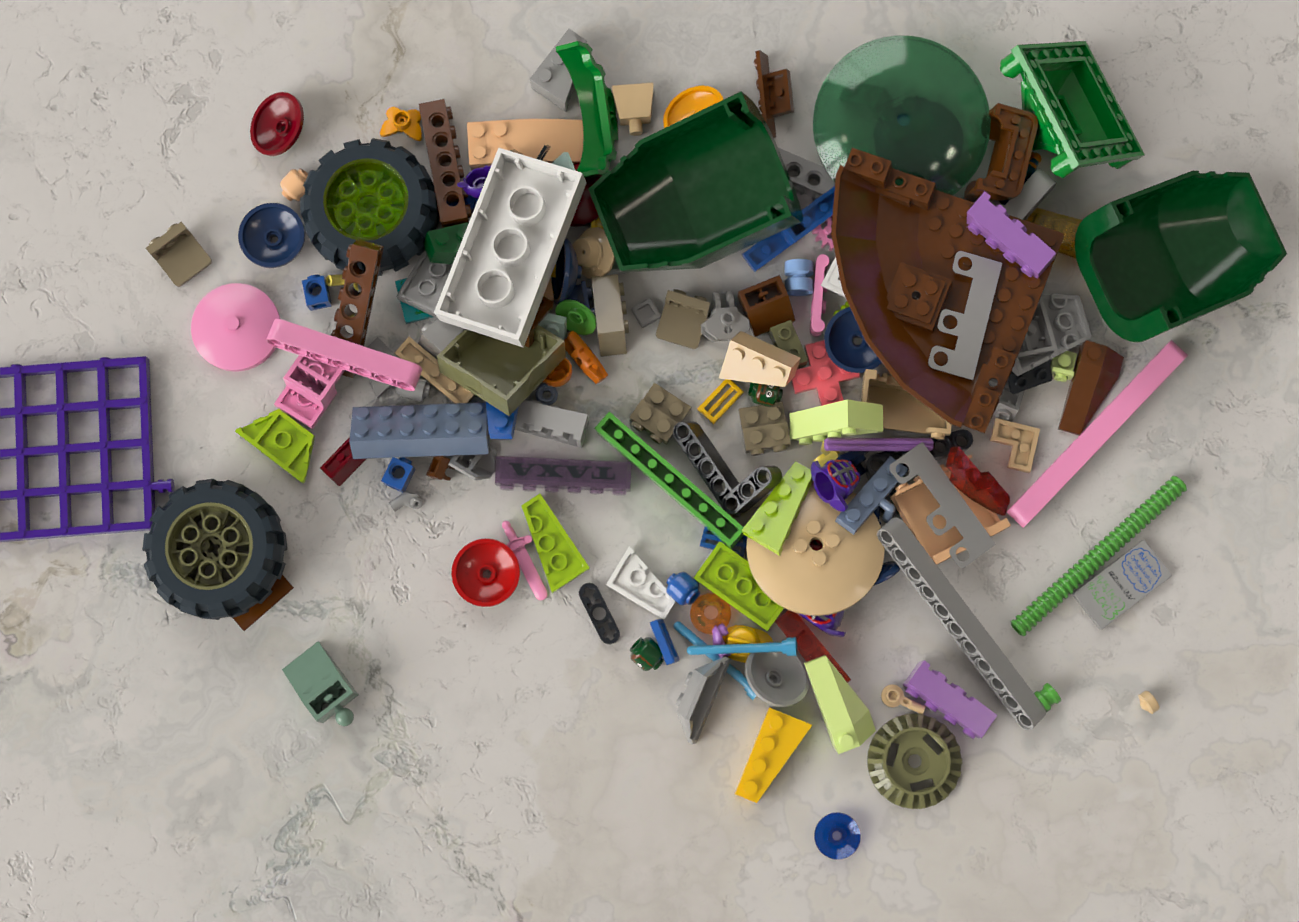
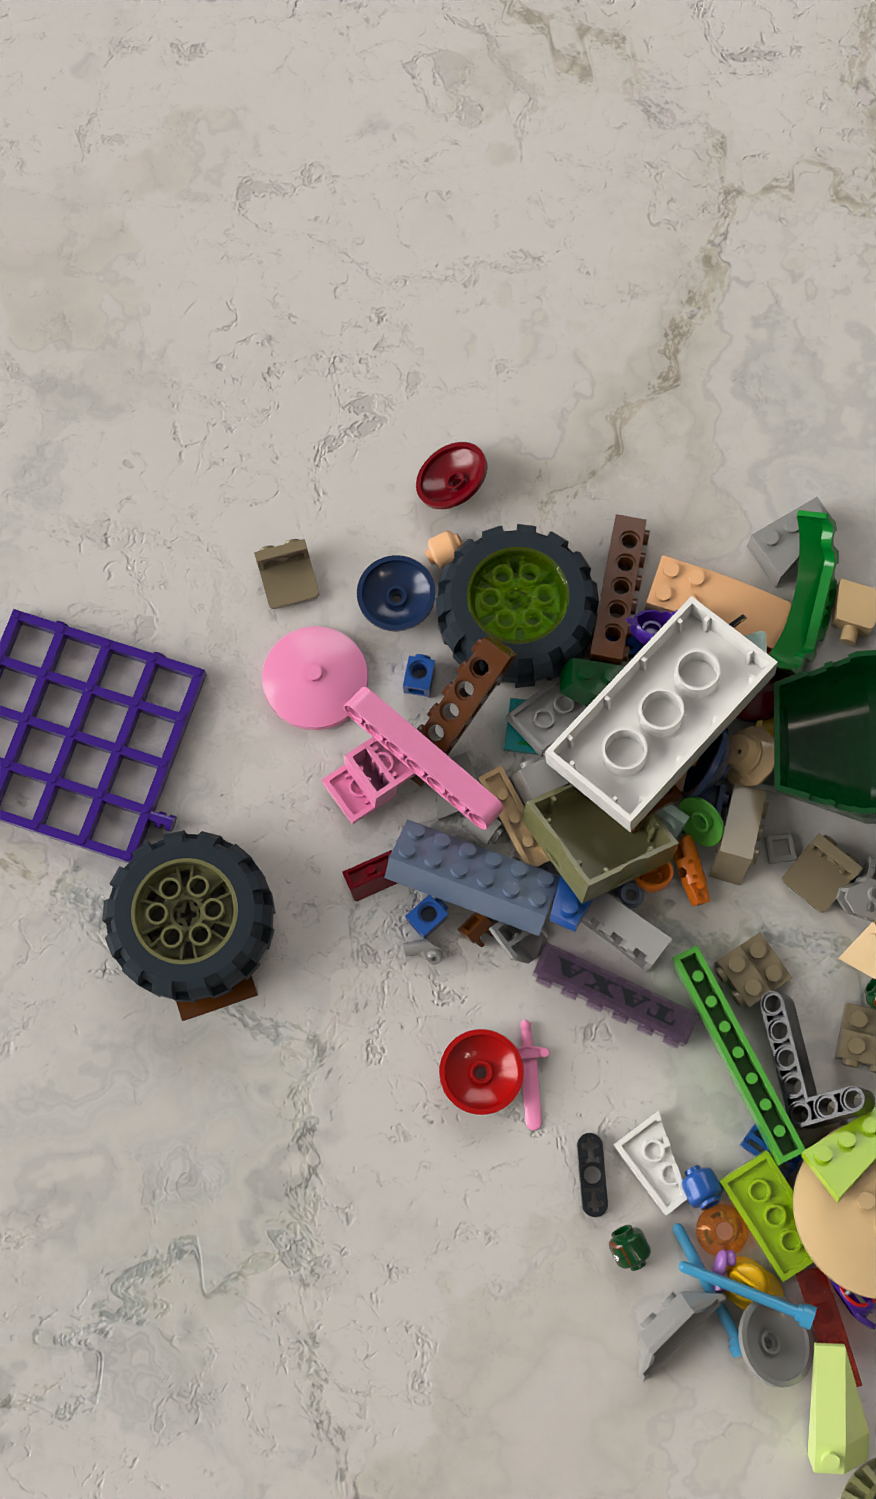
camera: 25 degrees right, 5 degrees down
lime wing [235,409,315,484] -> none
sand green slope [282,641,359,726] -> none
light yellow arm [326,274,359,291] -> none
light orange animal [380,107,422,141] -> none
lime wing [521,493,590,594] -> none
blue tile [650,619,680,665] -> none
yellow tile [697,379,744,425] -> none
yellow wedge [734,707,812,803] -> none

